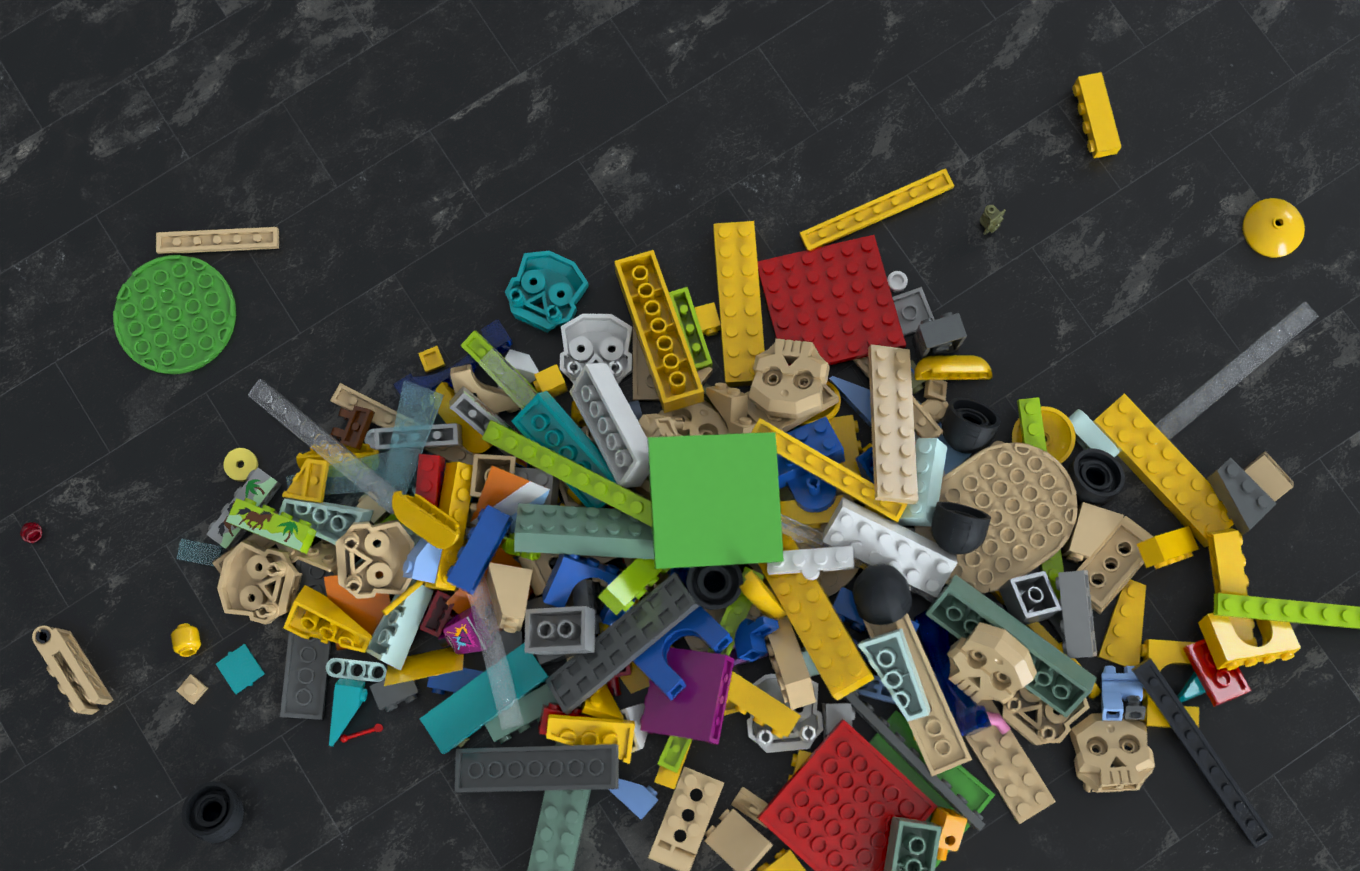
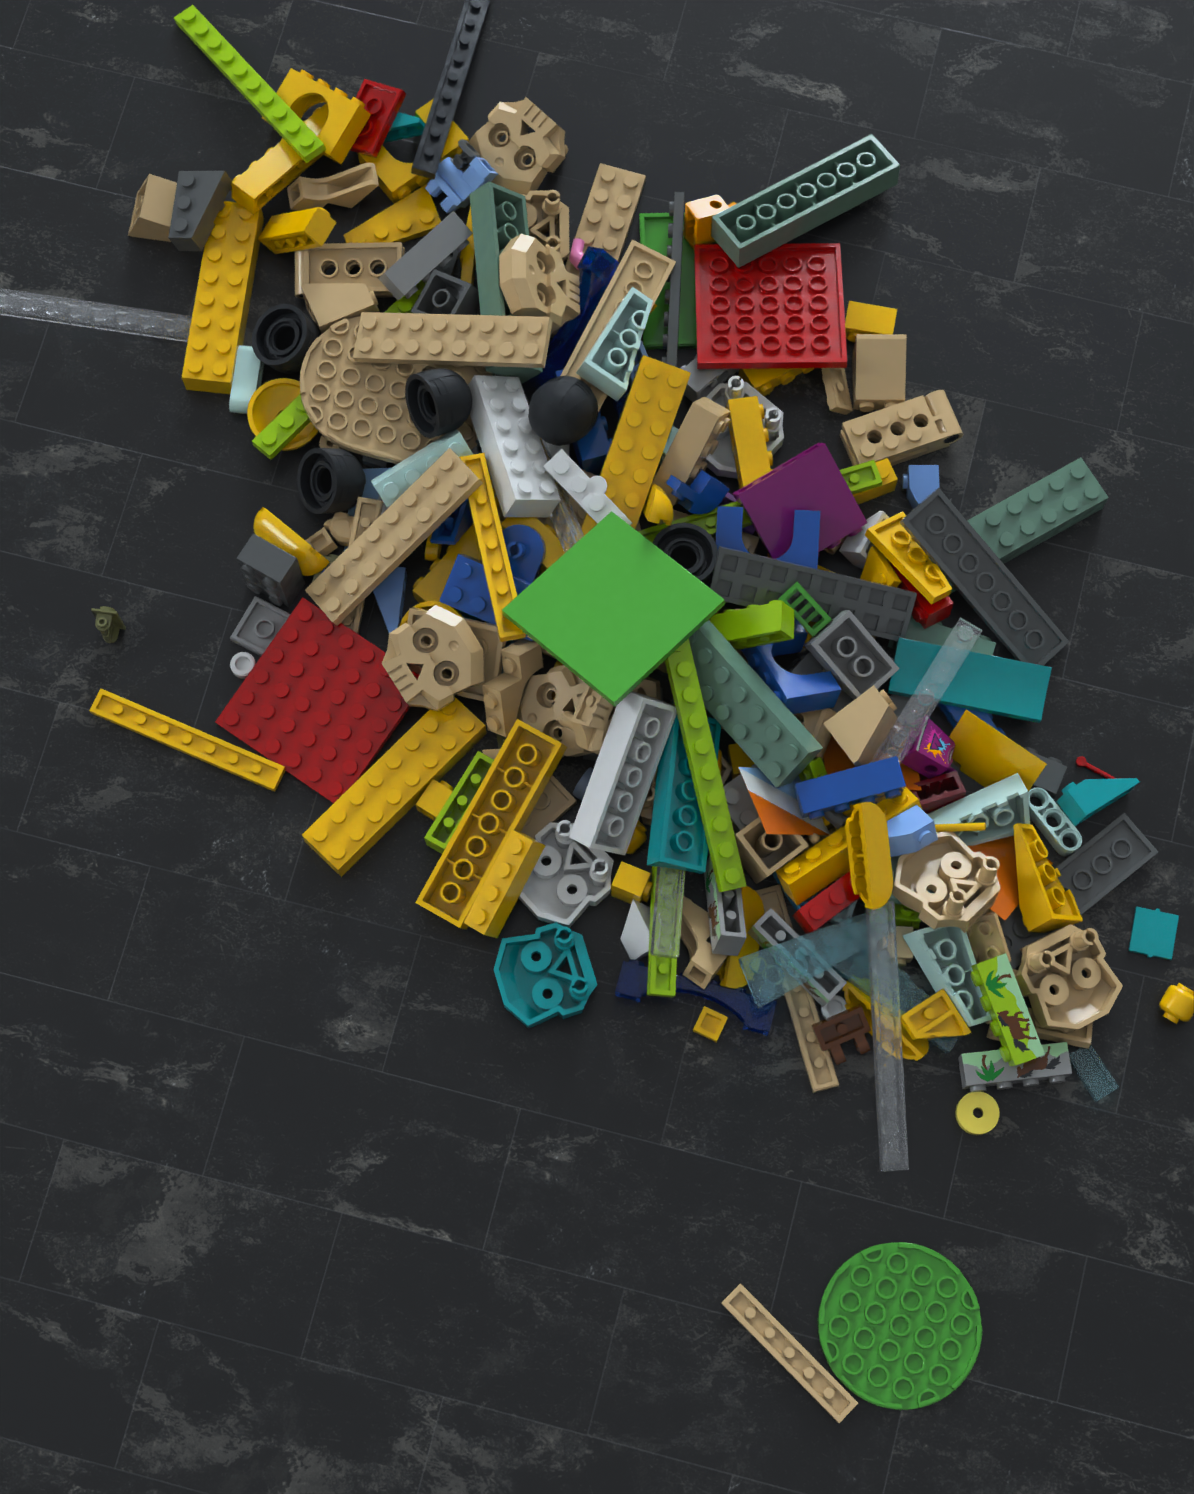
camera: 135 degrees left, 5 degrees down
none -> tan arch [287,163,379,211]
none -> tan plate [353,312,553,368]
none -> yellow brick [464,829,546,938]
none -> bright green slope [778,581,832,637]

